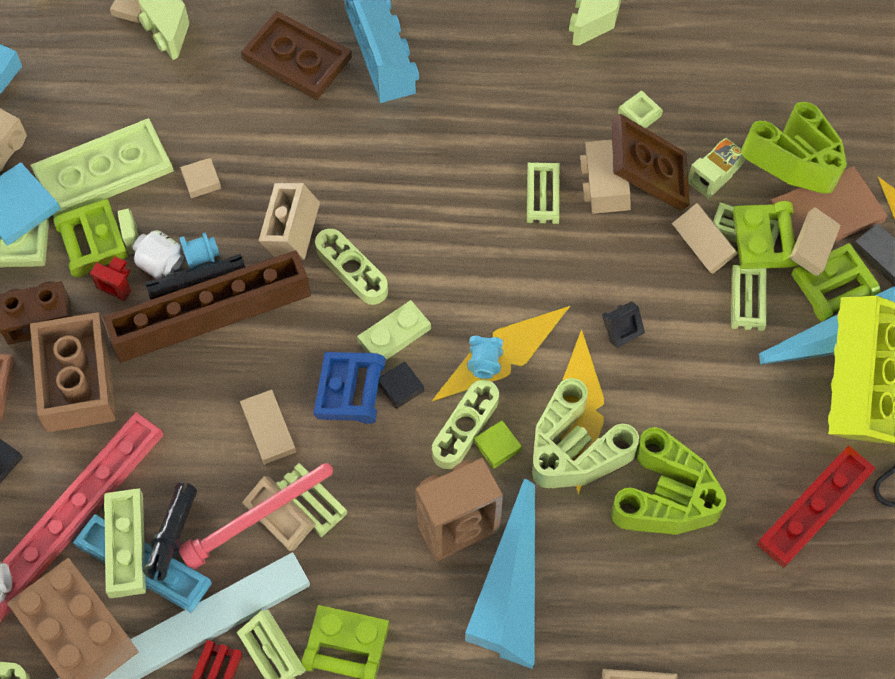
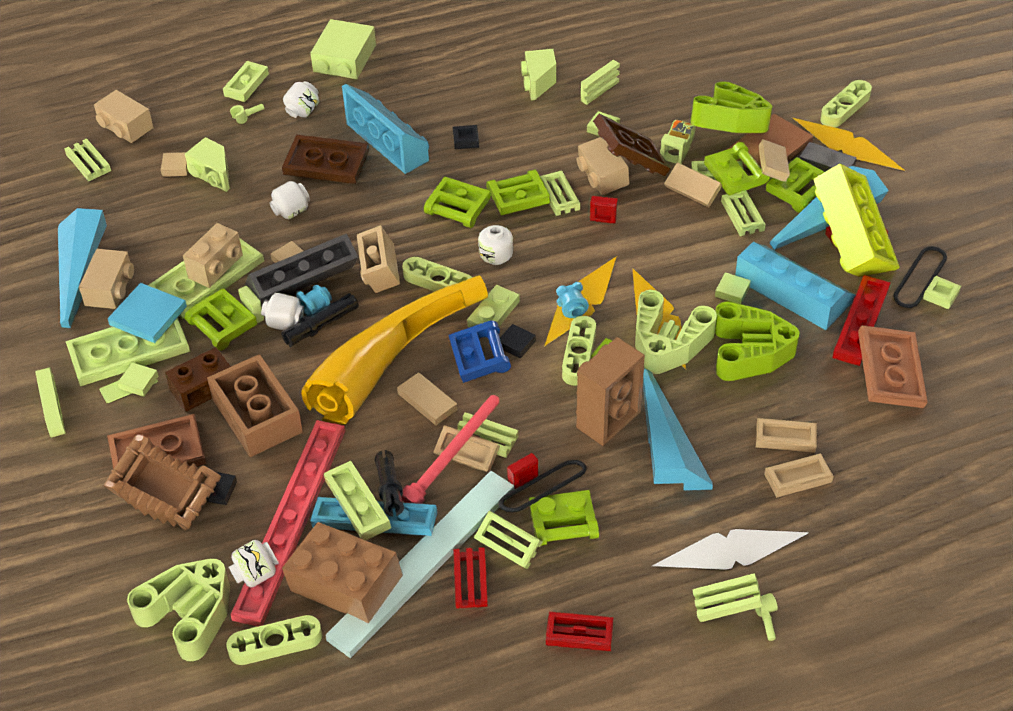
camera: 20 degrees left, 15 degrees down
red tile [90,256,131,301] -> none
reddish brown brick [103,250,311,363] -> none
black tile [602,301,645,348] -> none
none -> tan brick [183,223,243,288]
none -> flat silver brick [245,233,358,306]
none -> white head [270,181,310,219]
none -> yellow brick [301,275,488,425]
none -> lime plate [424,176,491,228]
none -> black tile [453,125,479,149]
none -> white head [478,225,513,265]
none -> lime plate [486,169,550,215]
none -> black piece [499,460,587,513]
none -> red tile [507,453,538,490]
none -> yellowish green tile [581,60,620,105]
none -> red tile [590,196,618,224]
none -> yellowish green tile [715,272,751,304]
none -> medium azure slope [735,242,856,330]
none -> tan tile [756,418,817,453]
none -> nougat tile [858,325,928,408]

